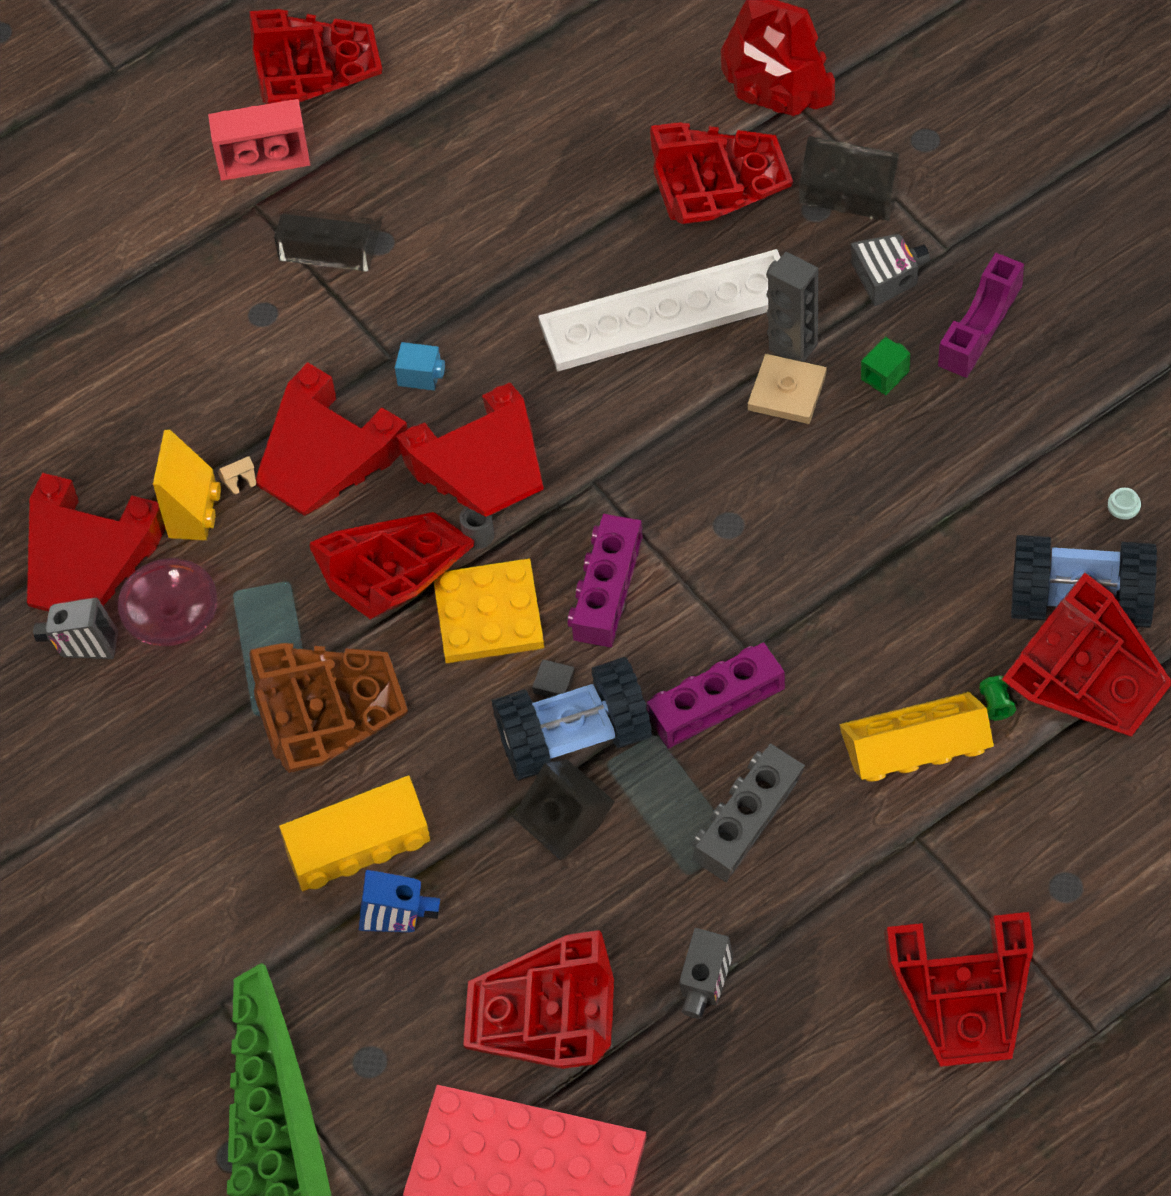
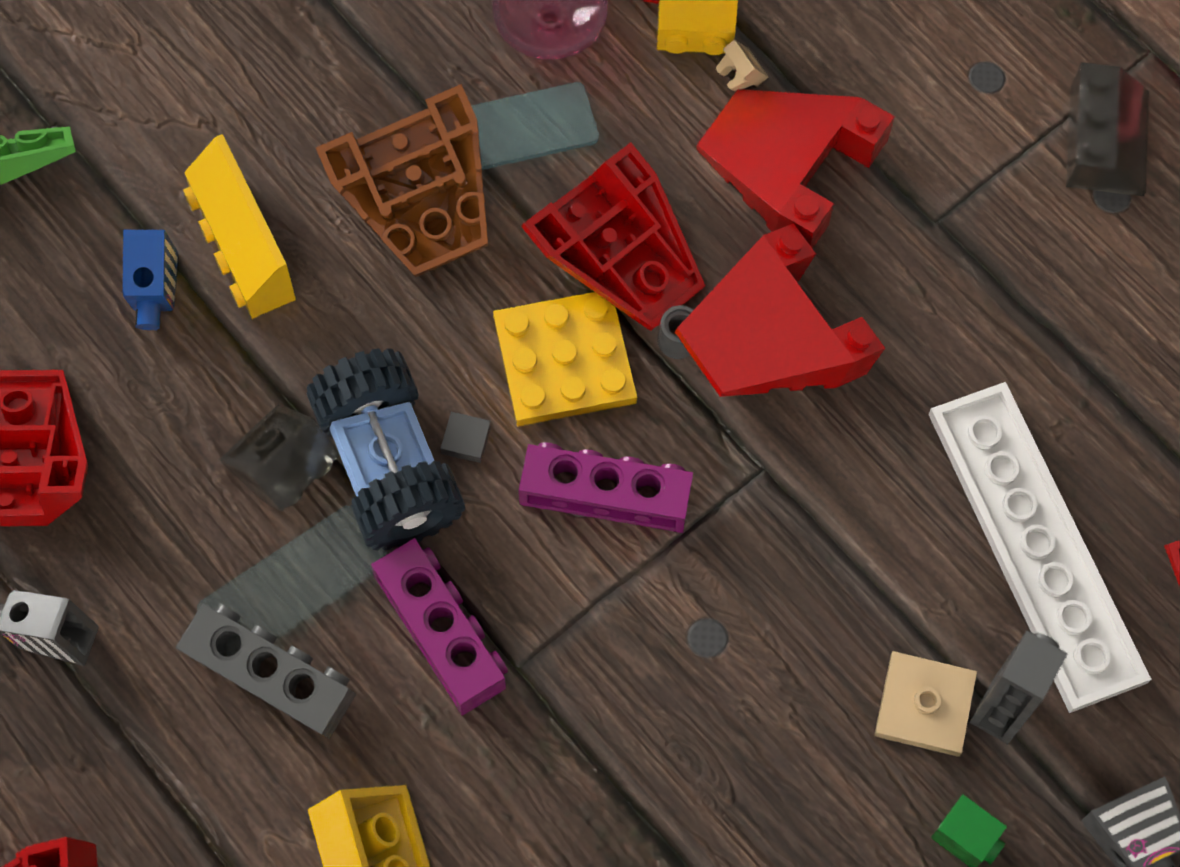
camera: 80 degrees right, 10 degrees up
dark azure brick [395,342,445,391] -> none

